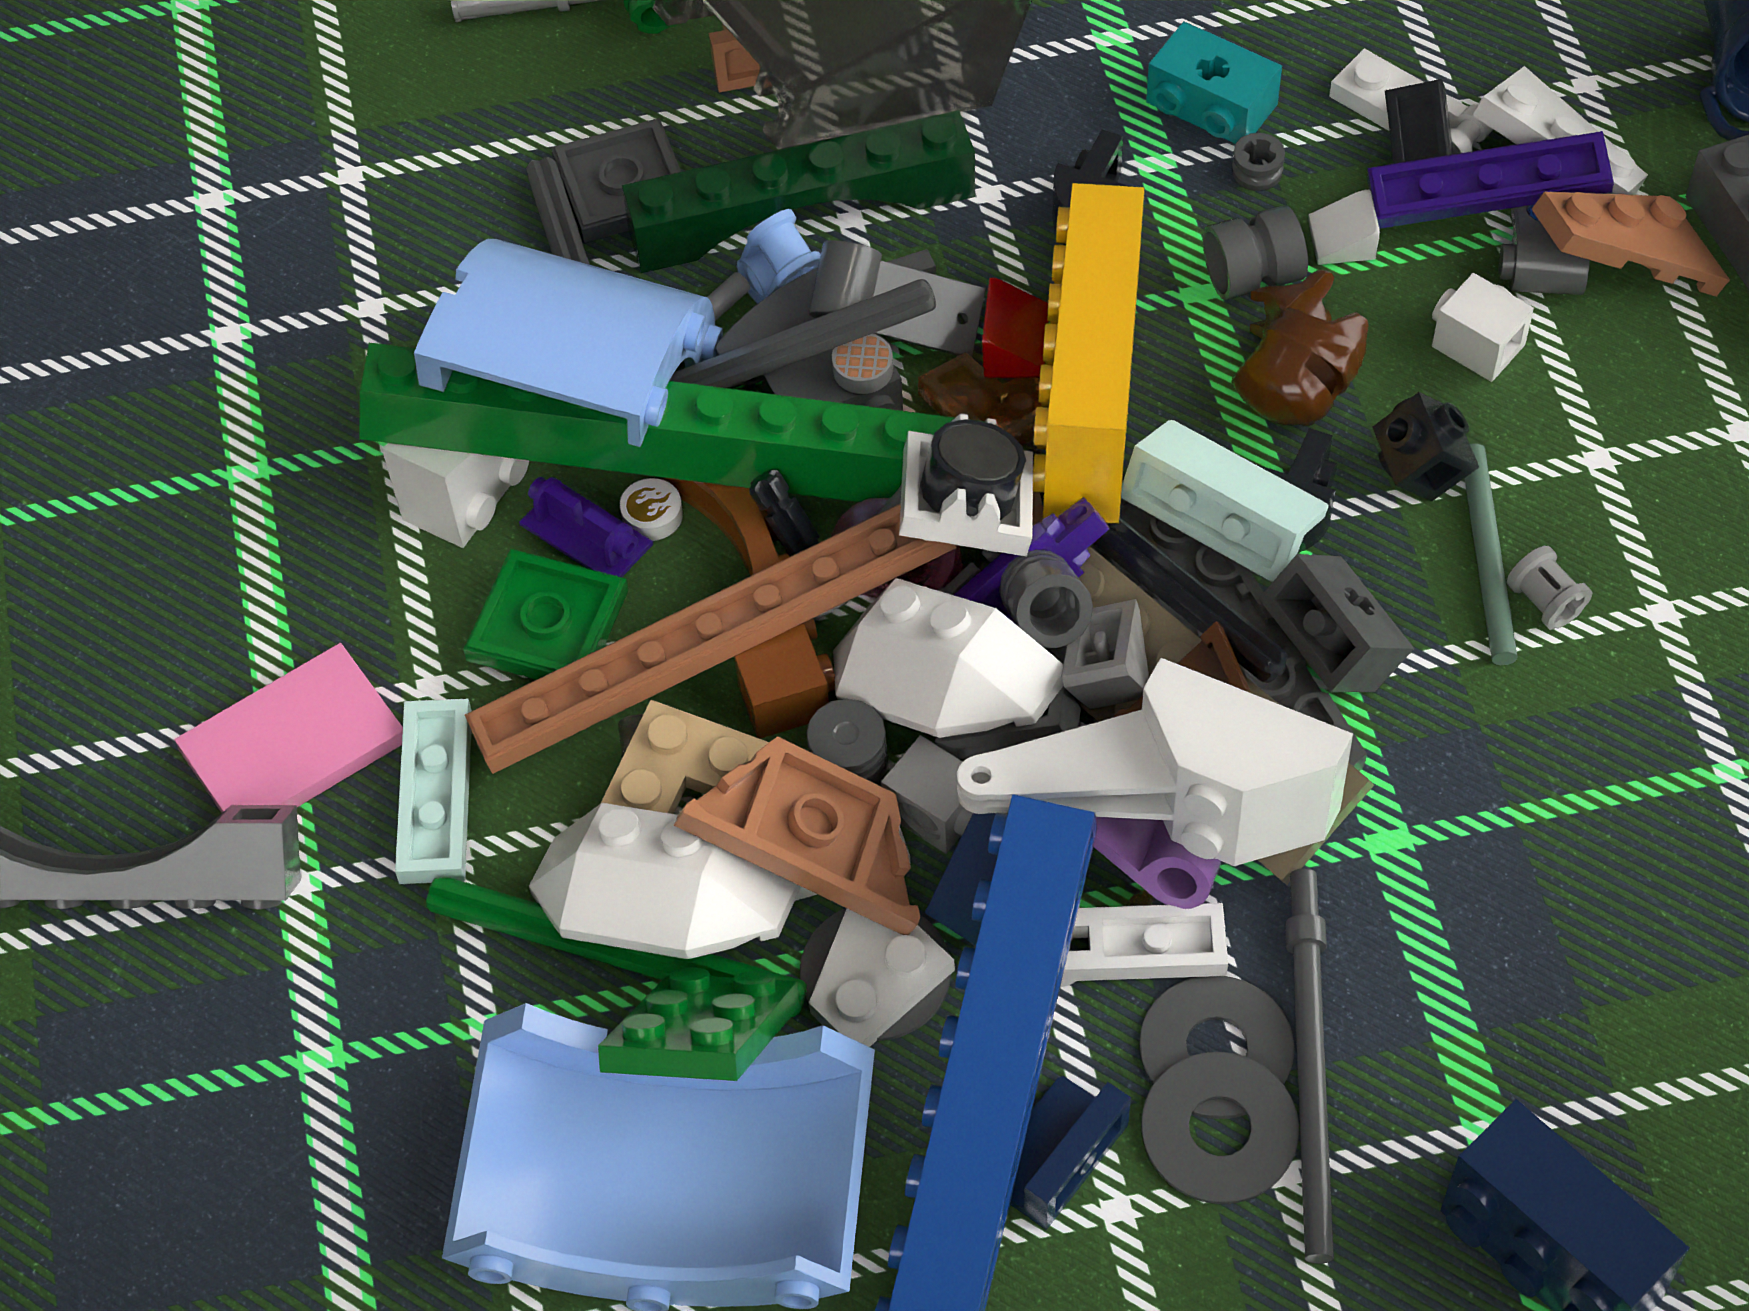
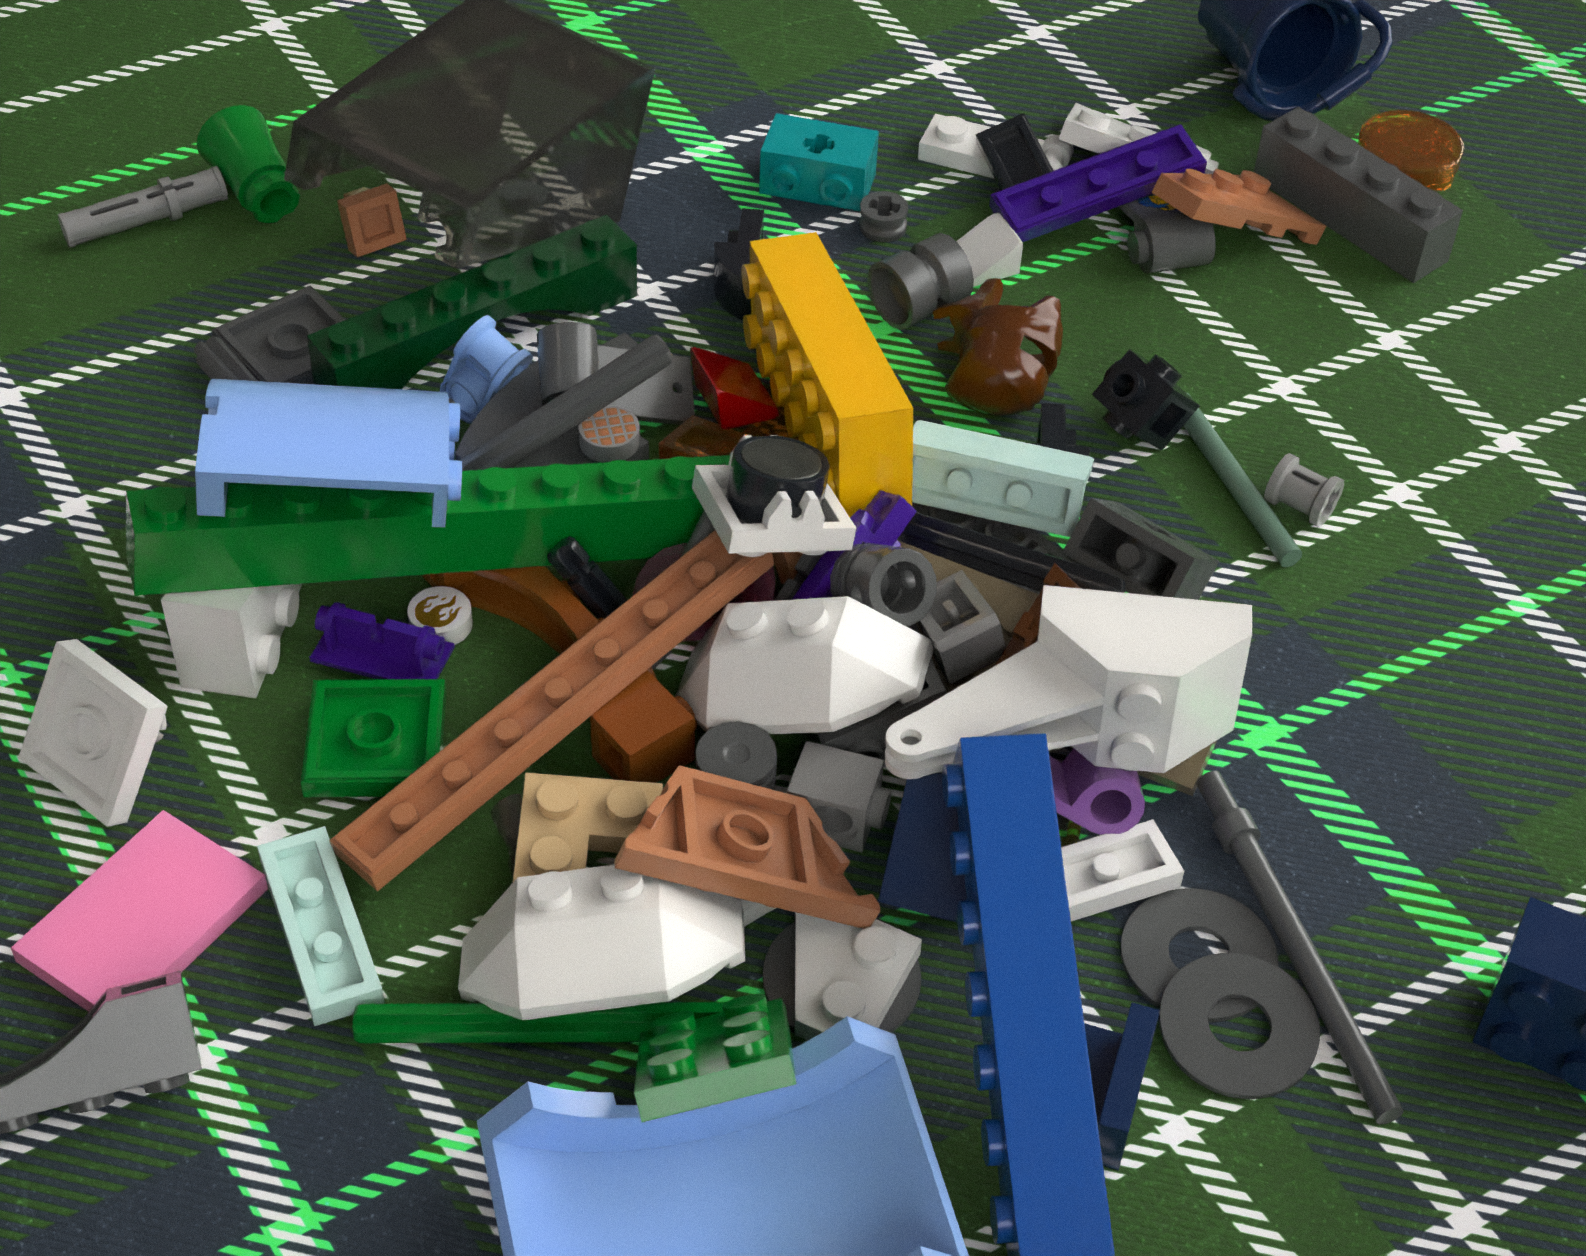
camera: 25 degrees left, 10 degrees down
white brick [1432,273,1534,382] -> none
none -> white tile [18,639,168,827]

